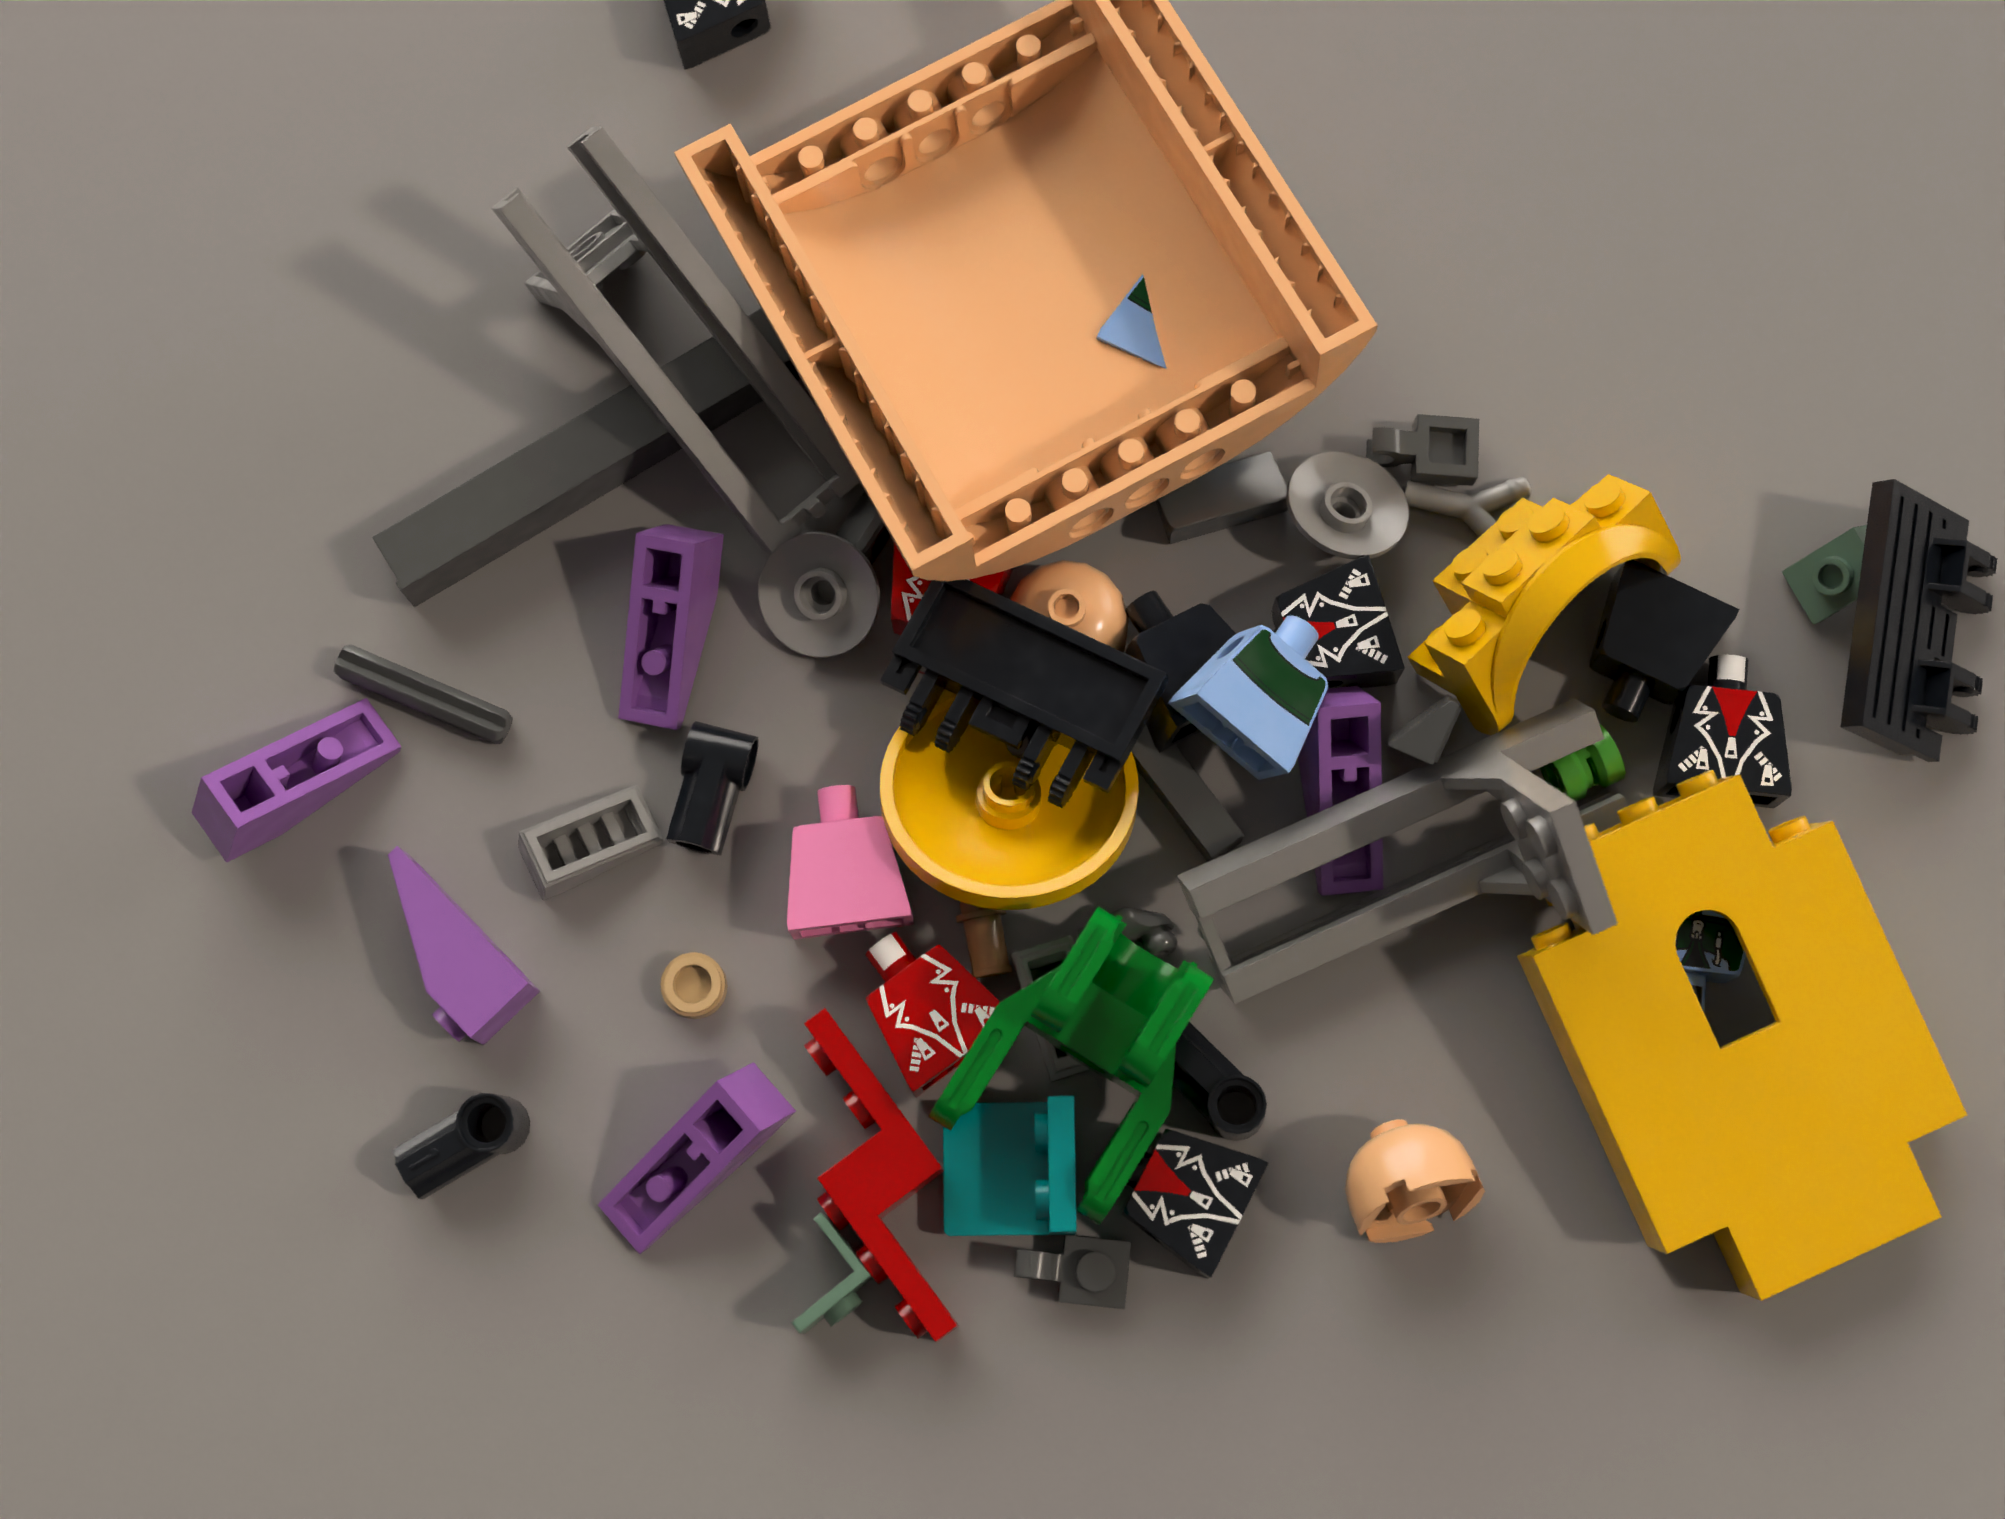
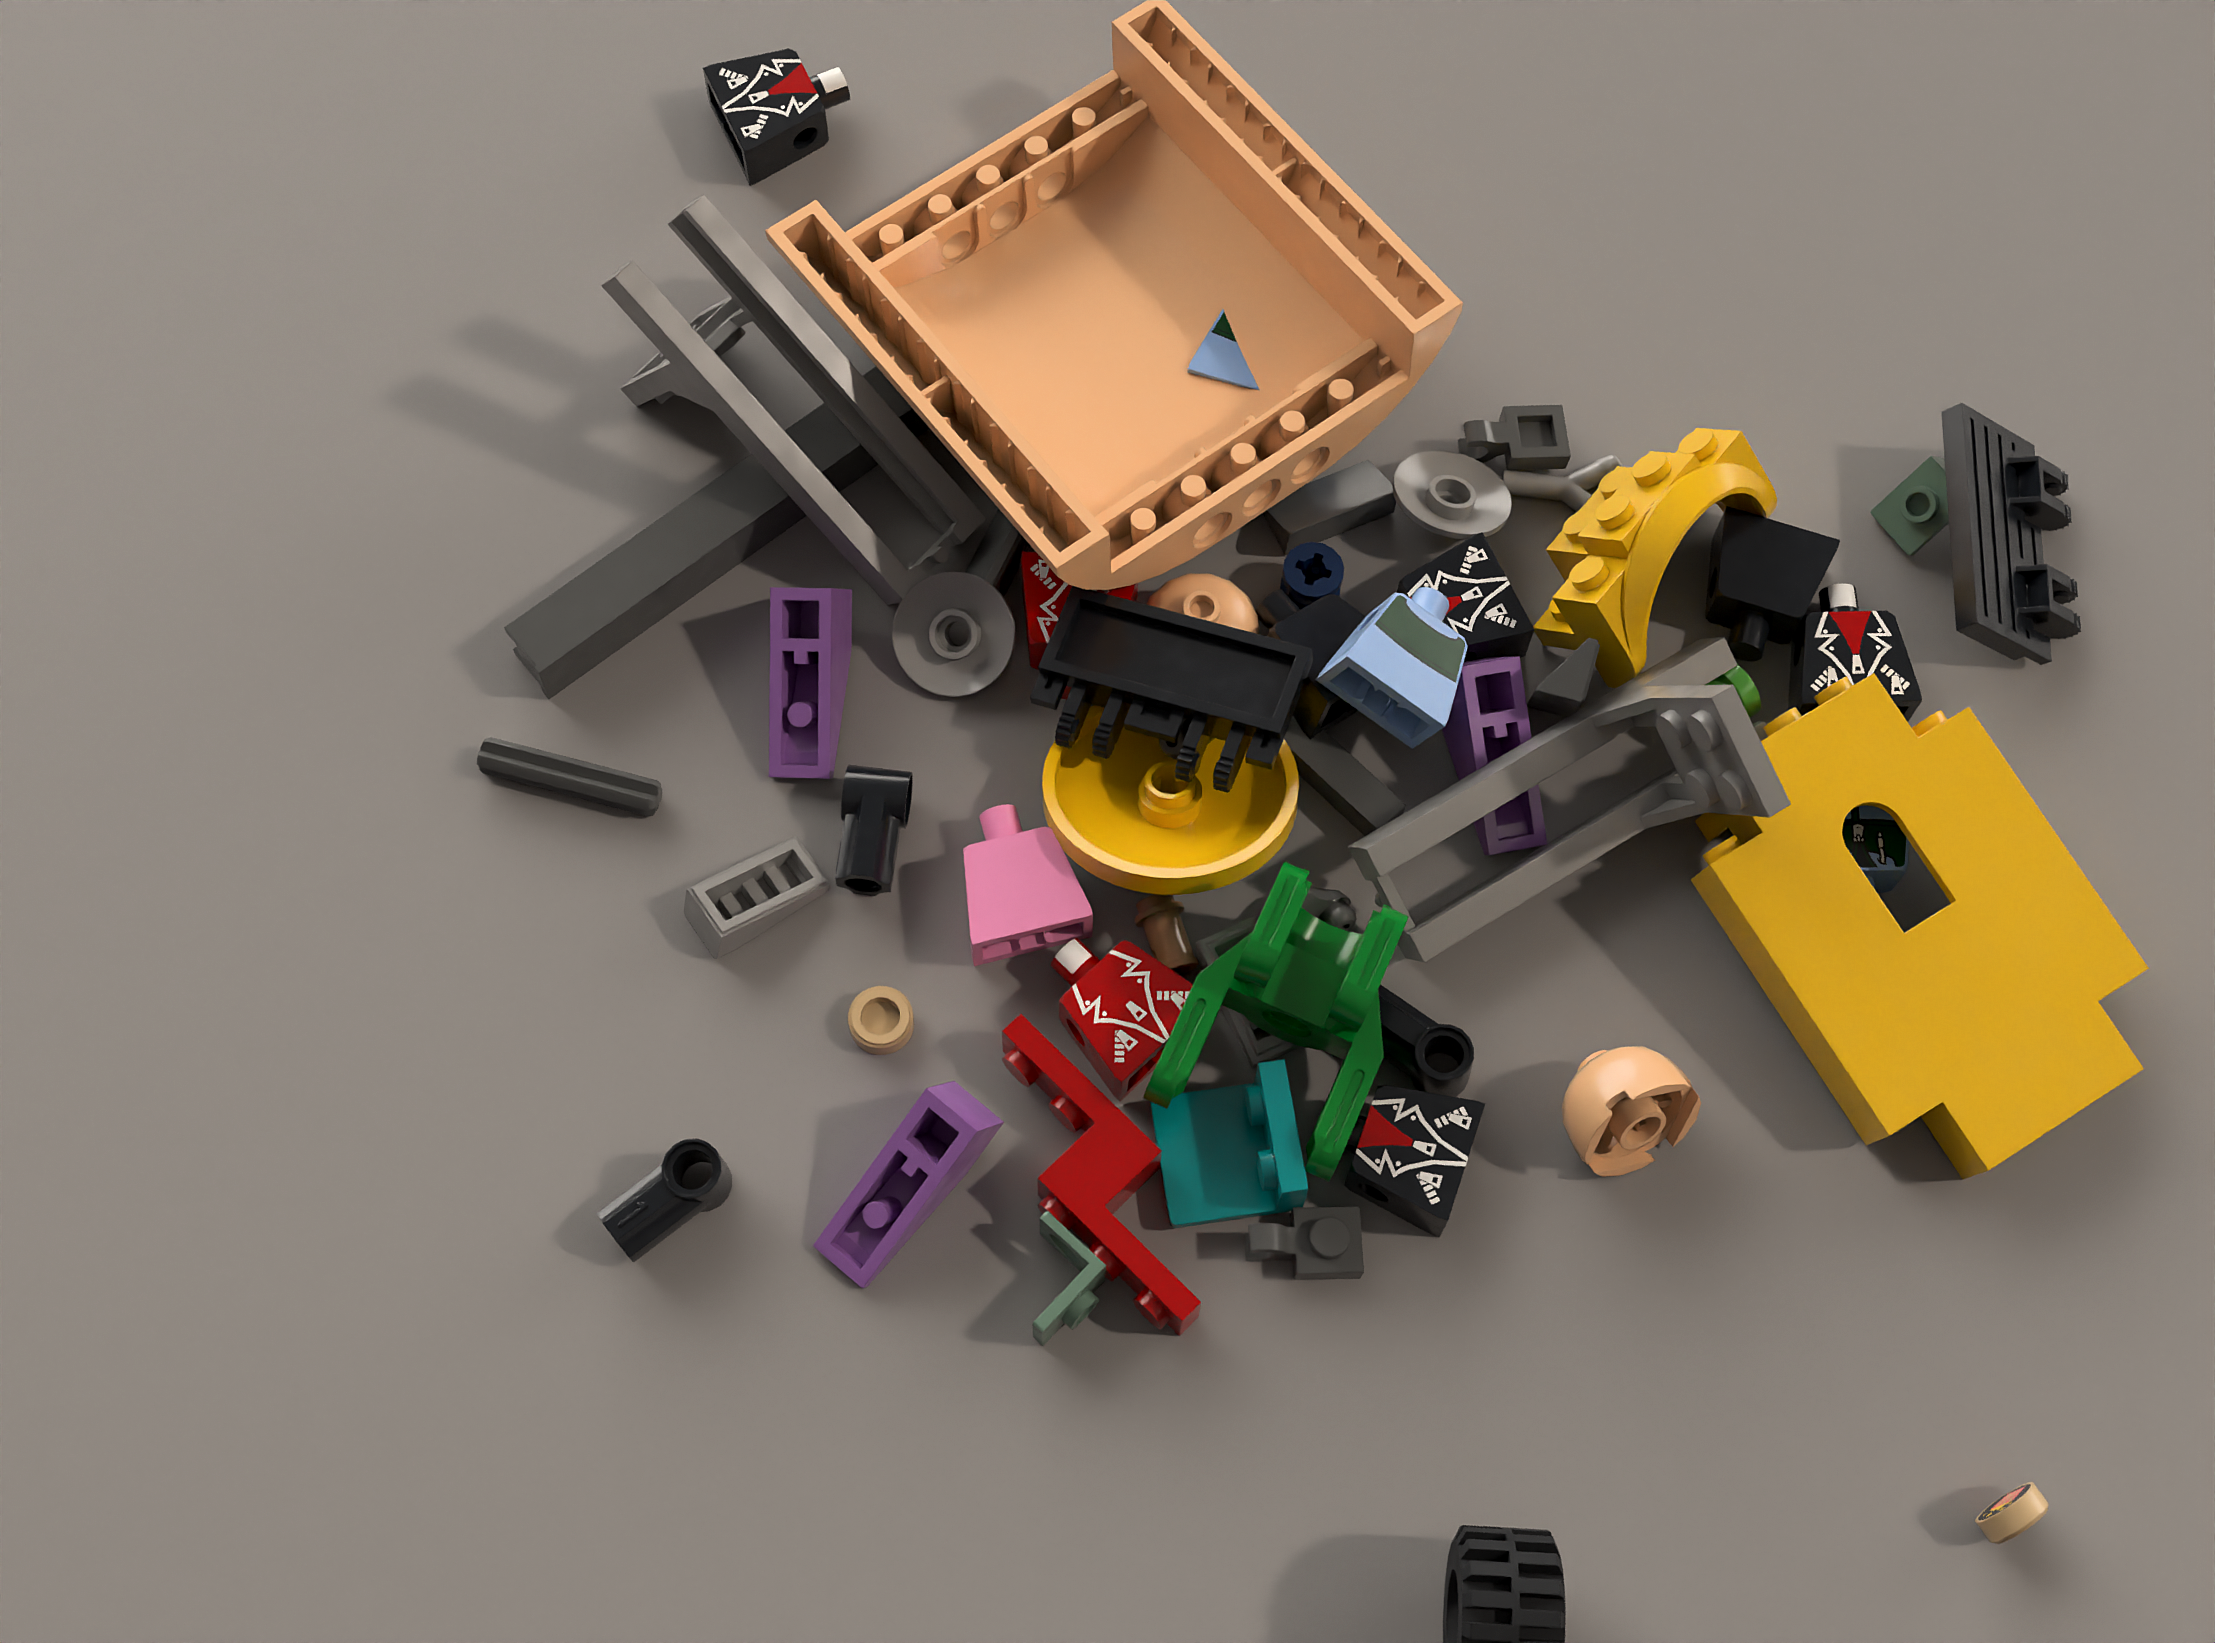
camera: 15 degrees left, 10 degrees down
medium lavender slope [191,698,402,863] -> none
medium lavender slope [388,846,540,1045] -> none
none -> dark blue wheel [1280,542,1344,609]

